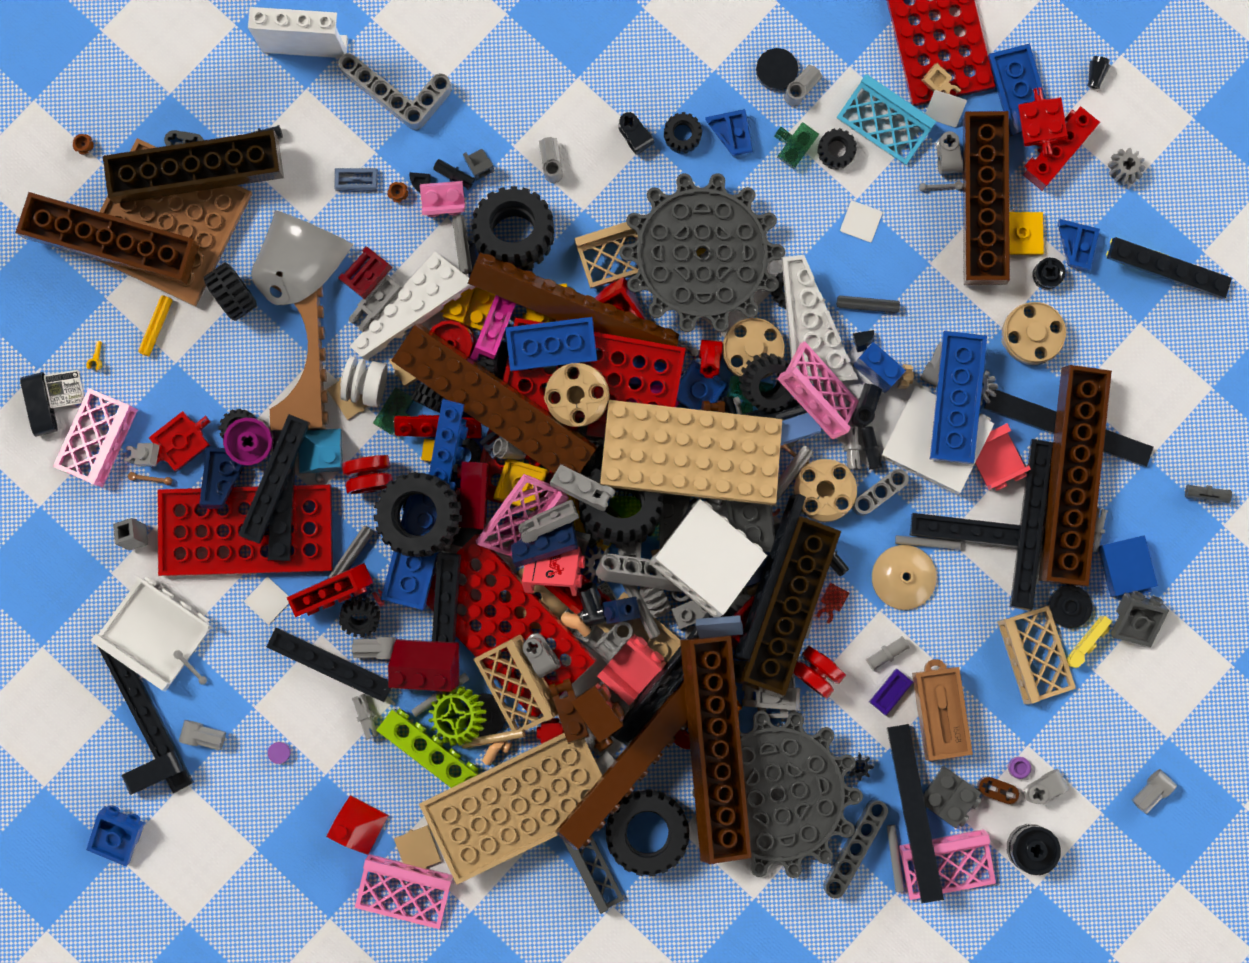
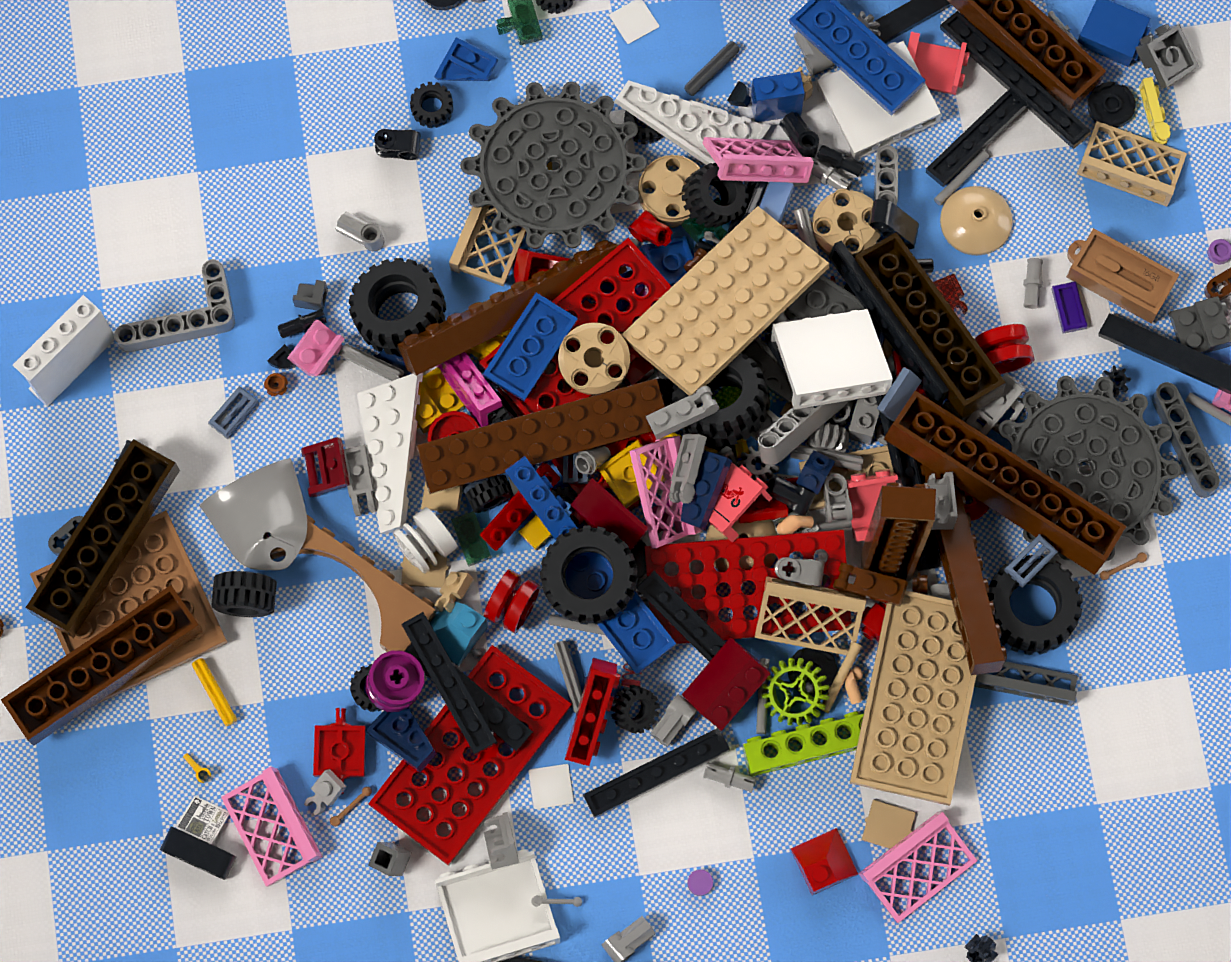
camera: 50 degrees left, 10 degrees down
none -> tan plate [434,571,473,613]
none -> light grey hinge [484,812,519,870]
none -> black beam [869,199,919,249]
none -> light grey hinge [925,472,957,530]
none -> sand blue tile [1004,534,1058,588]
none -> medium nougat hinge [1100,552,1147,580]

